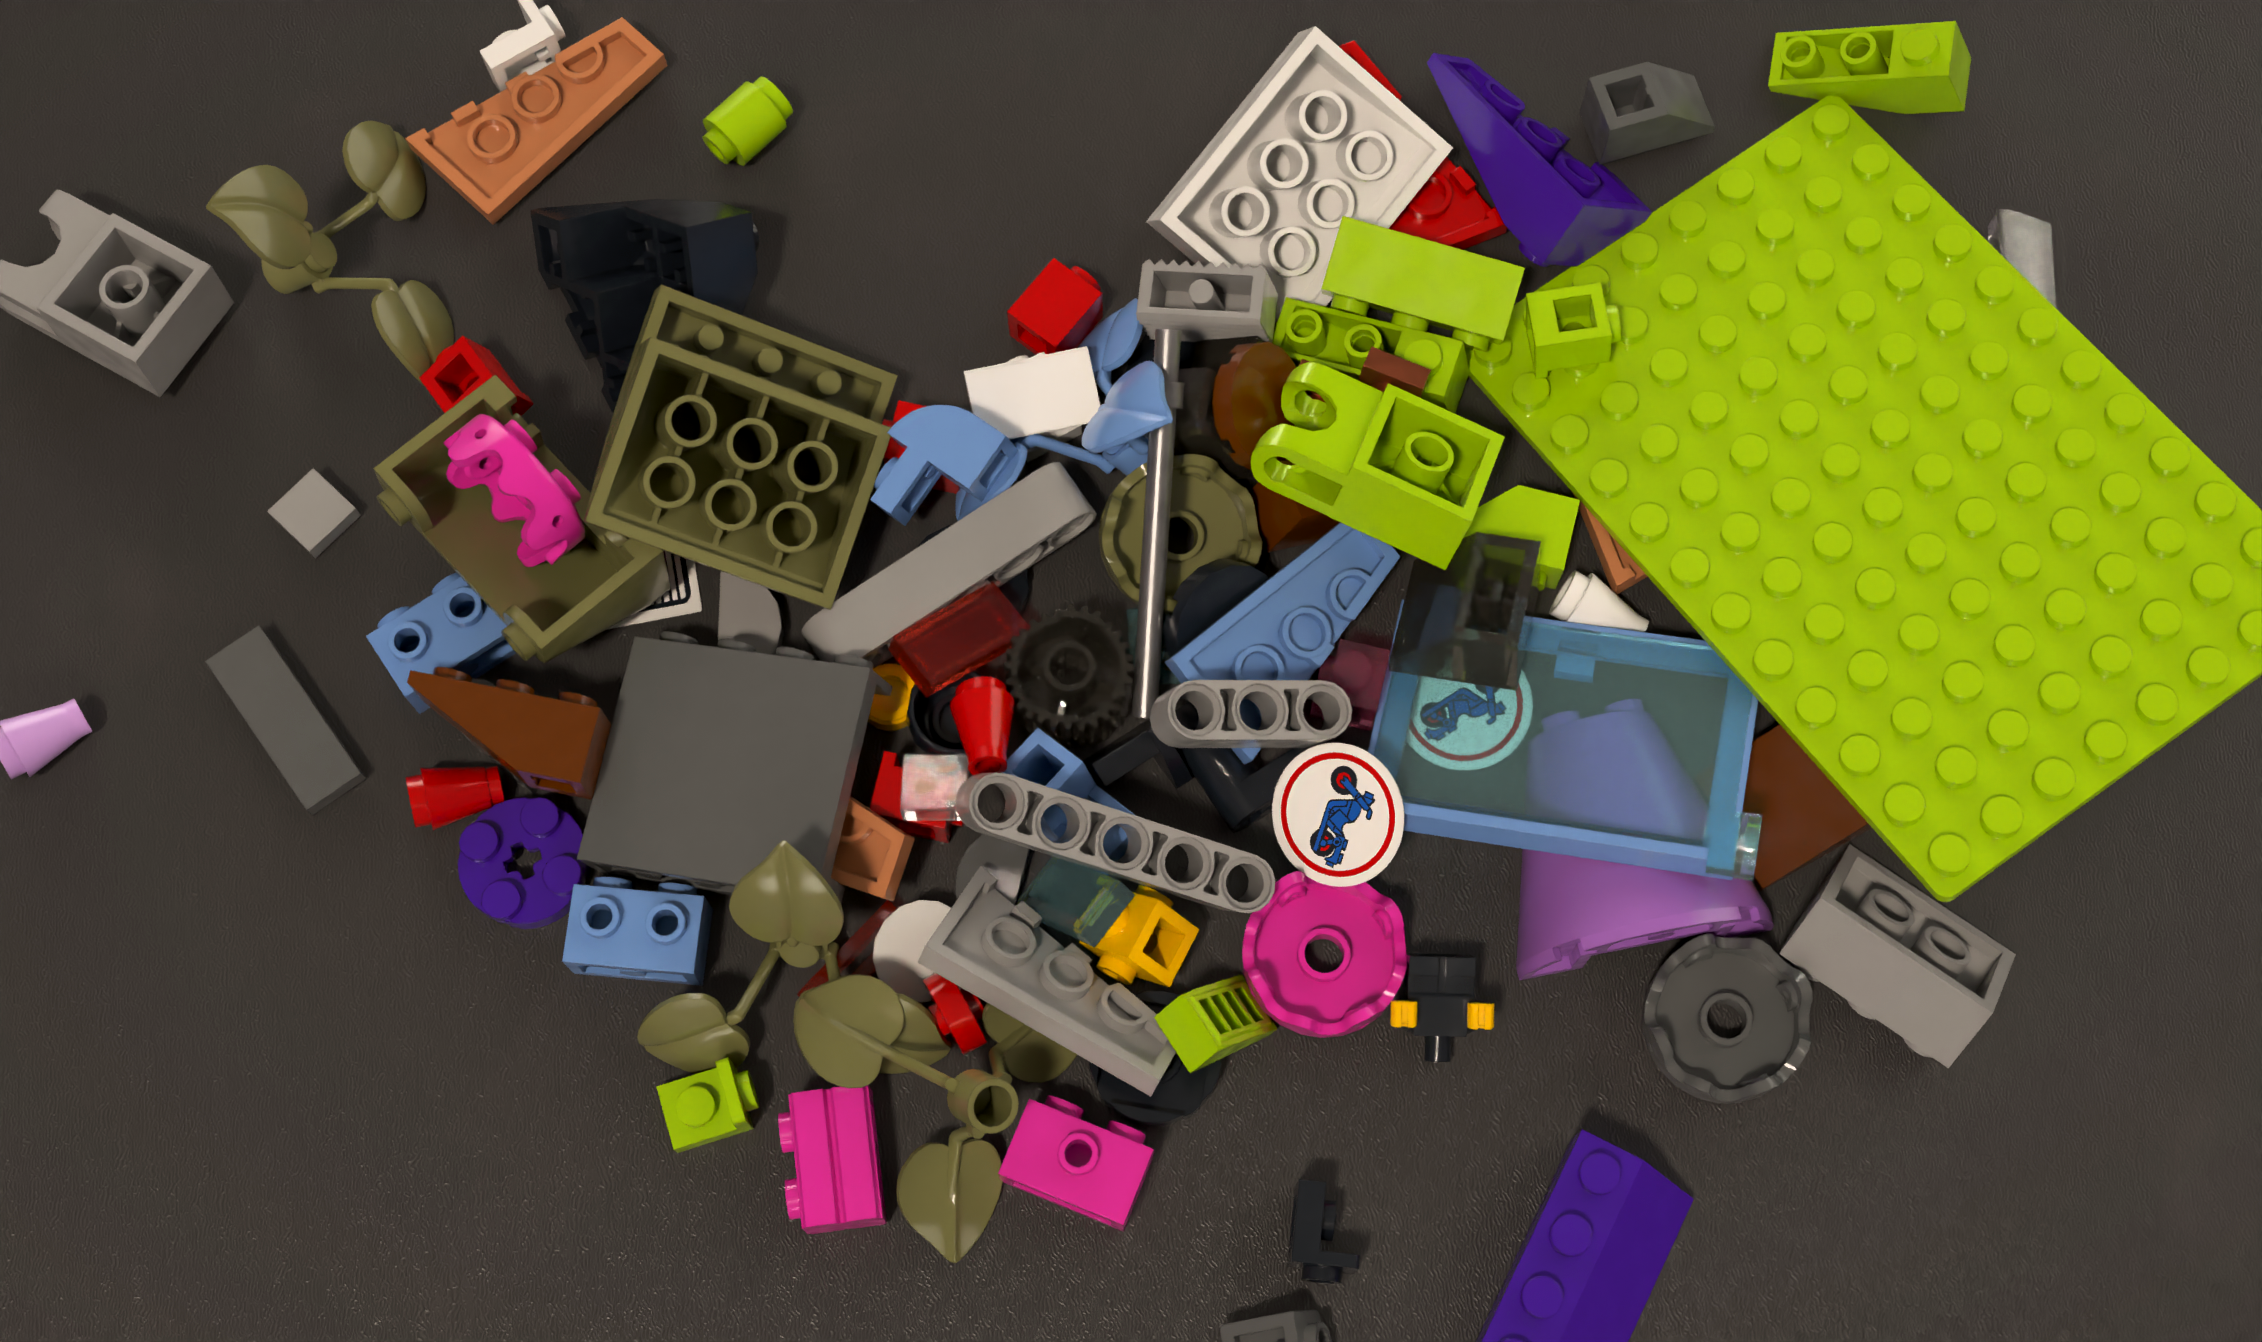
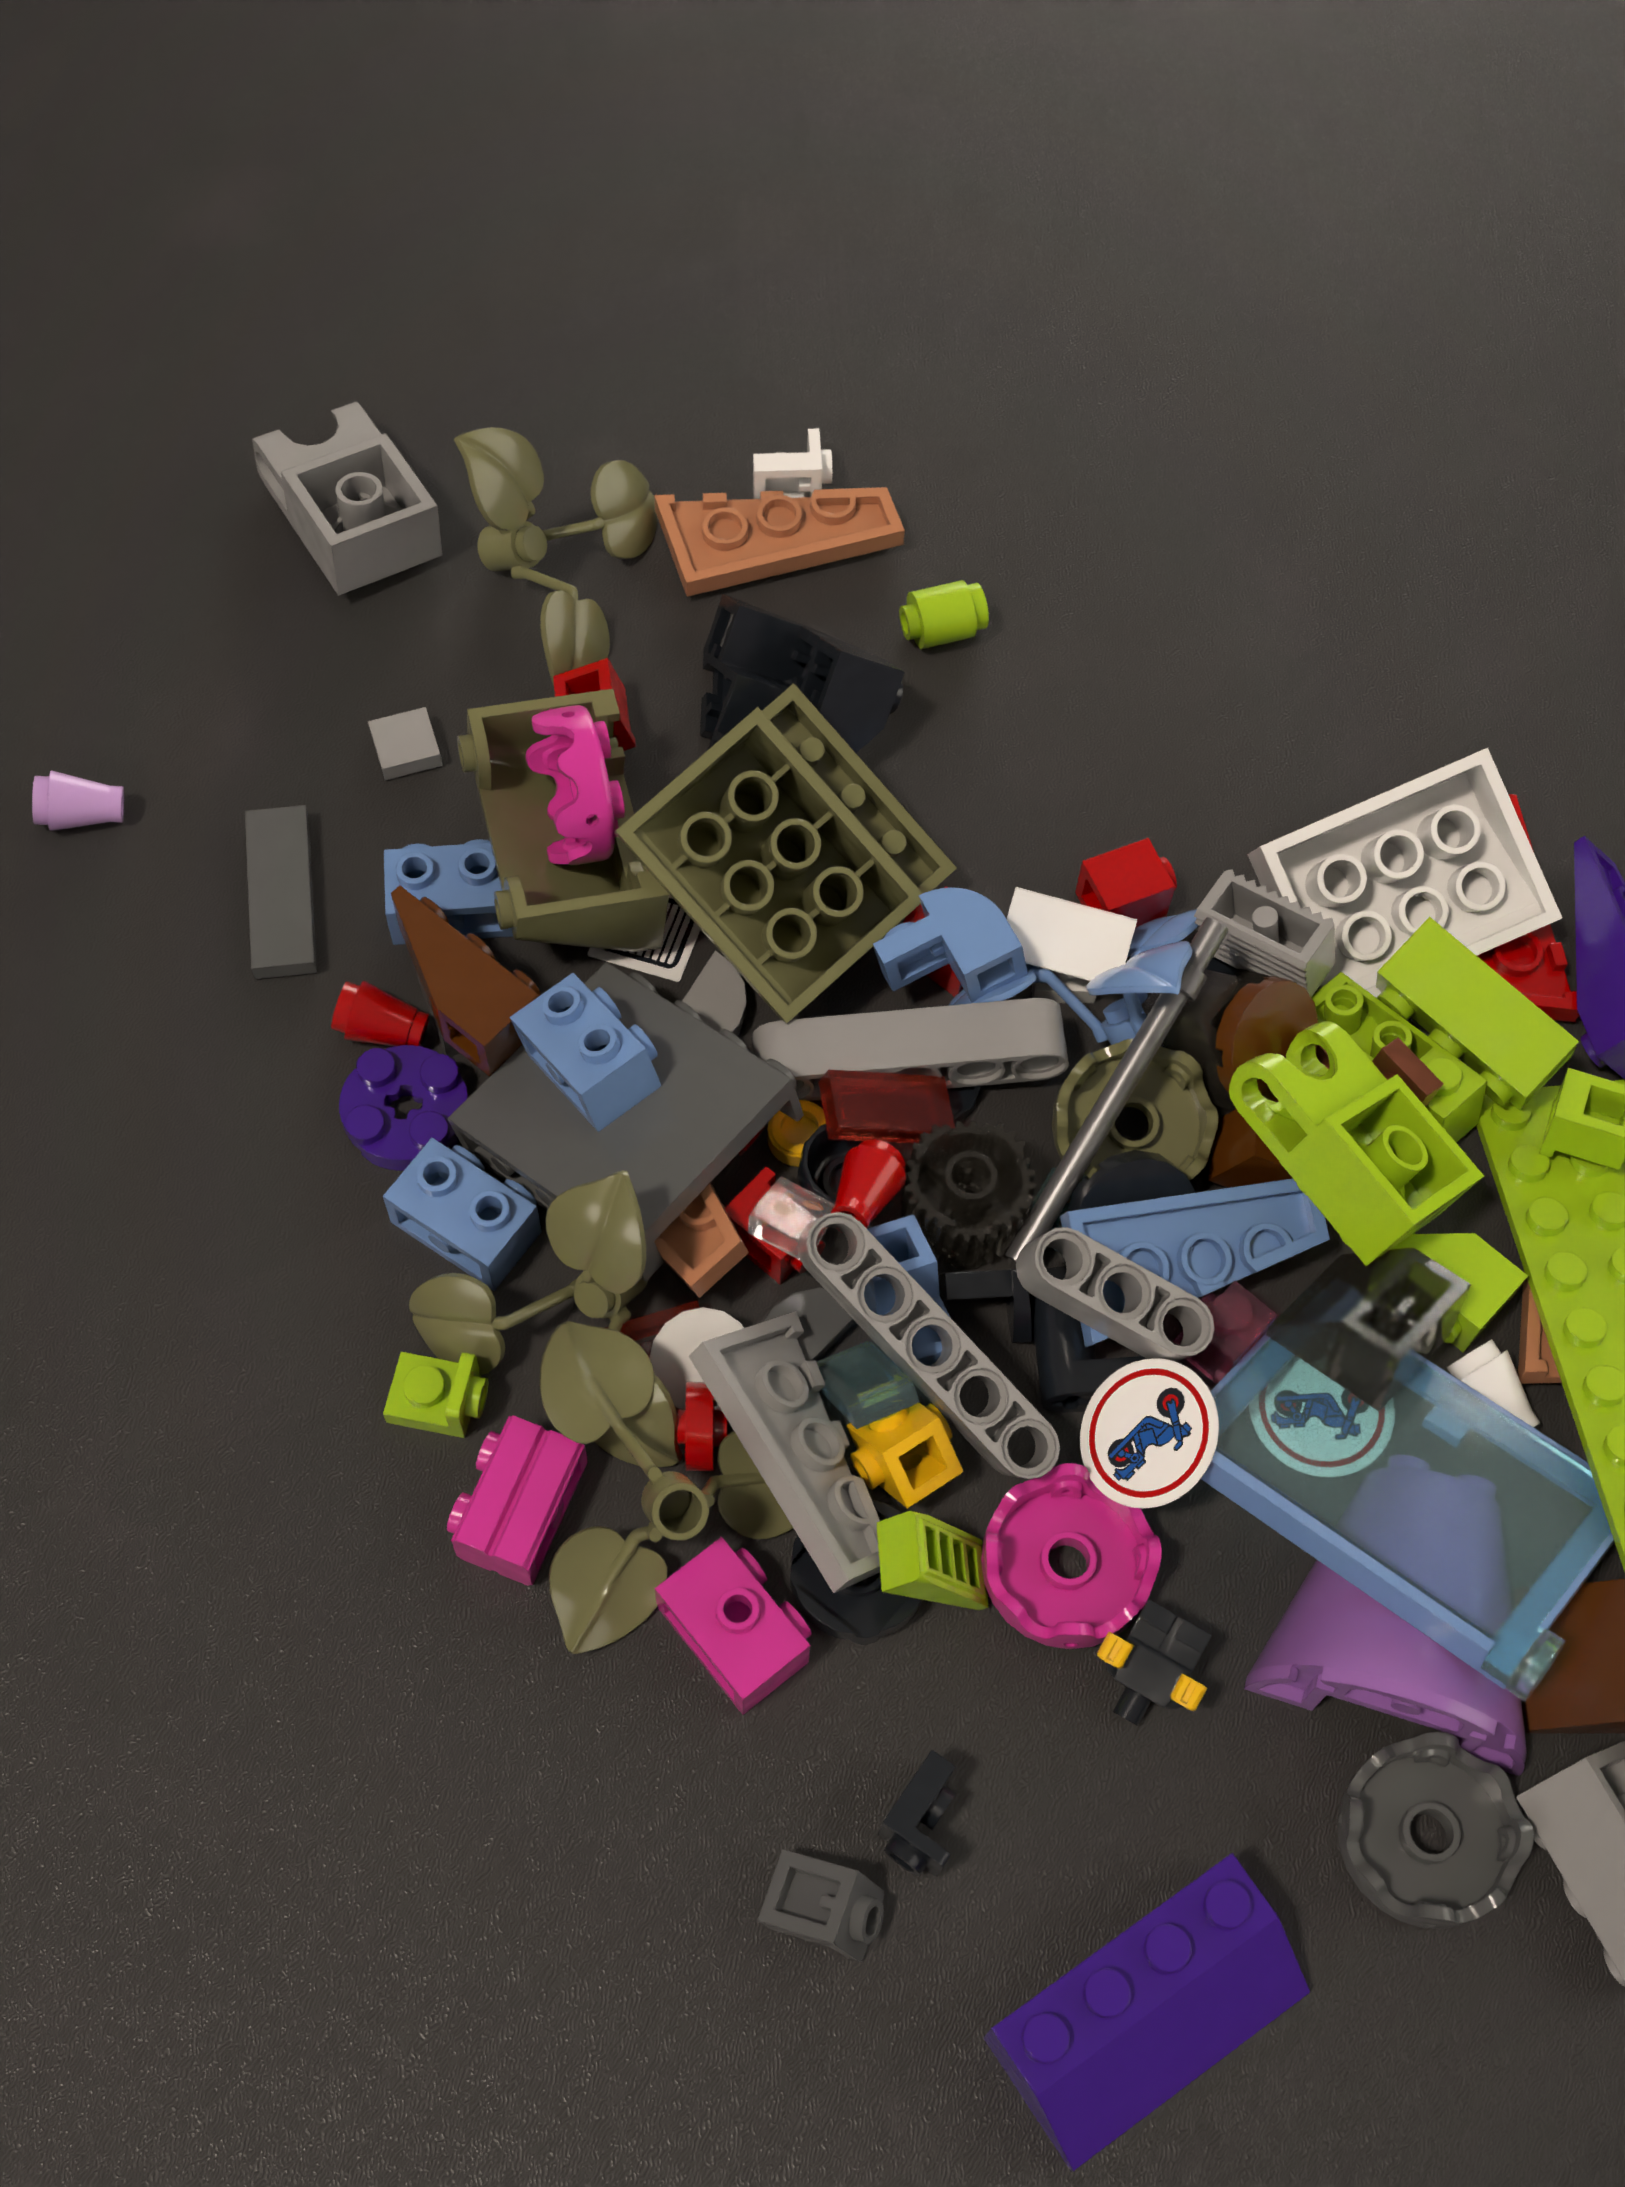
camera: 25 degrees right, 10 degrees down
none -> medium blue brick [510,973,661,1132]

